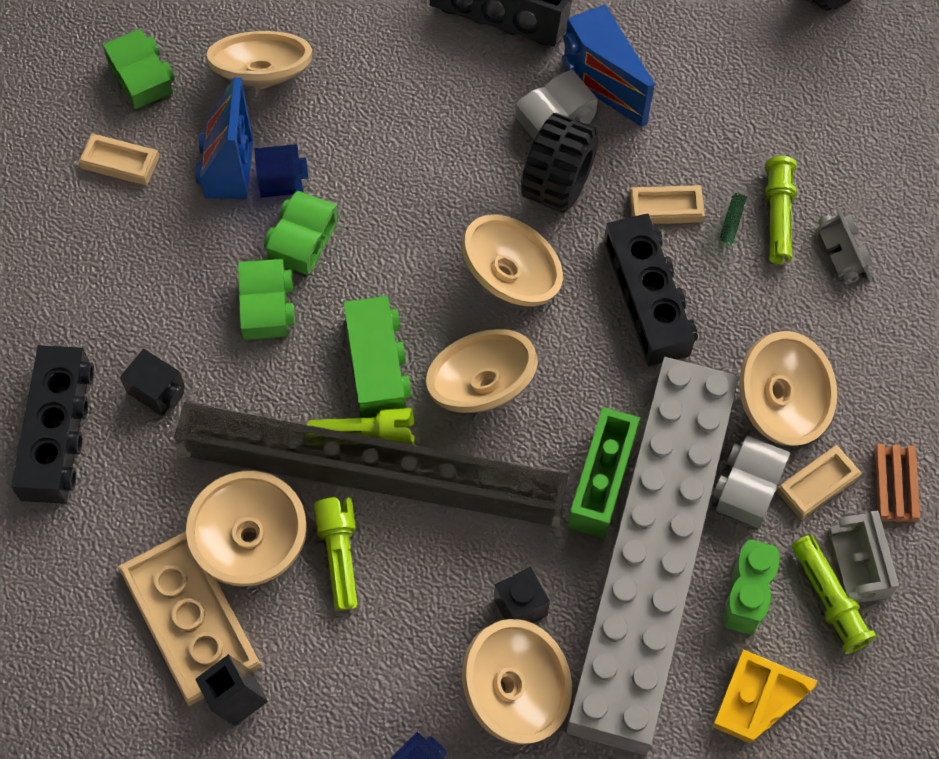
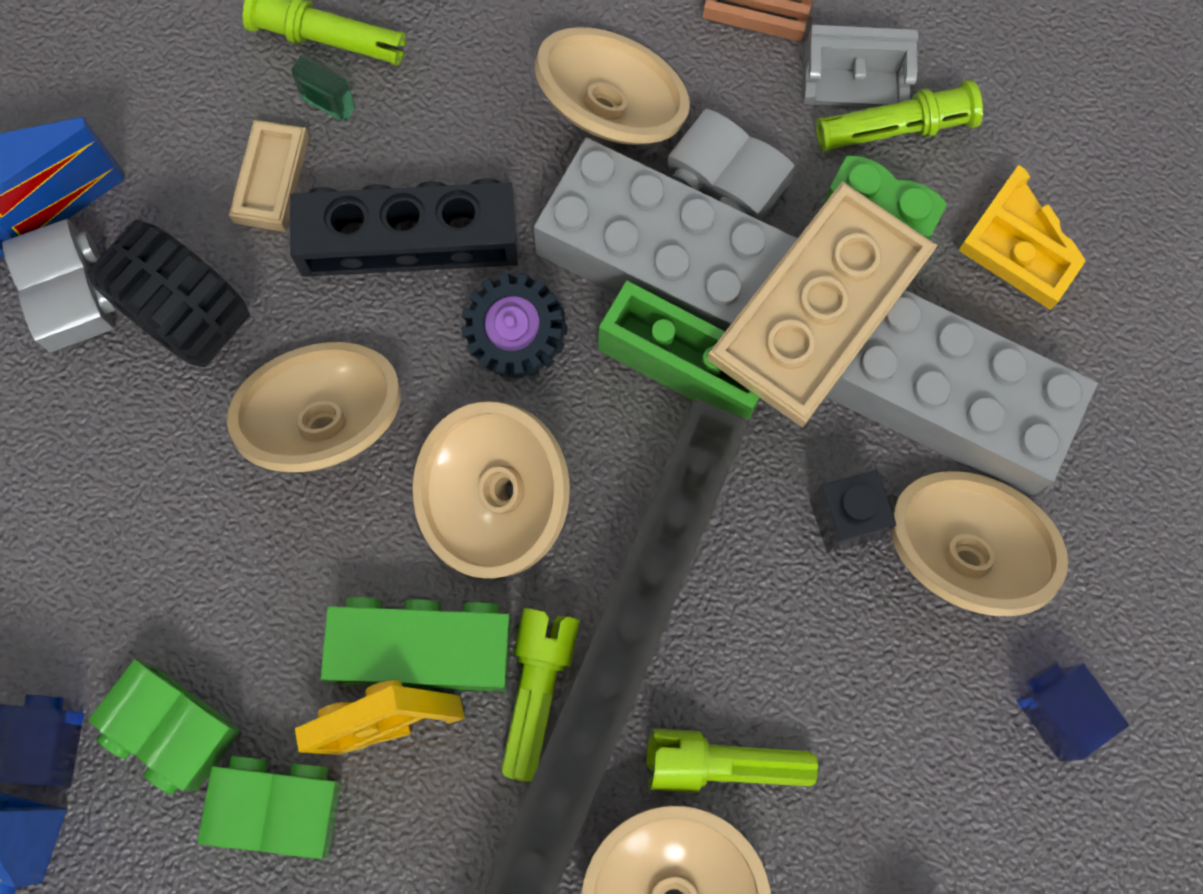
camera: 80 degrees left, 10 degrees up
tan tile [776,445,862,521] -> none
none -> yellow wing [294,680,465,755]
none -> black wheel [461,273,568,379]
none -> tan tile [707,181,938,428]

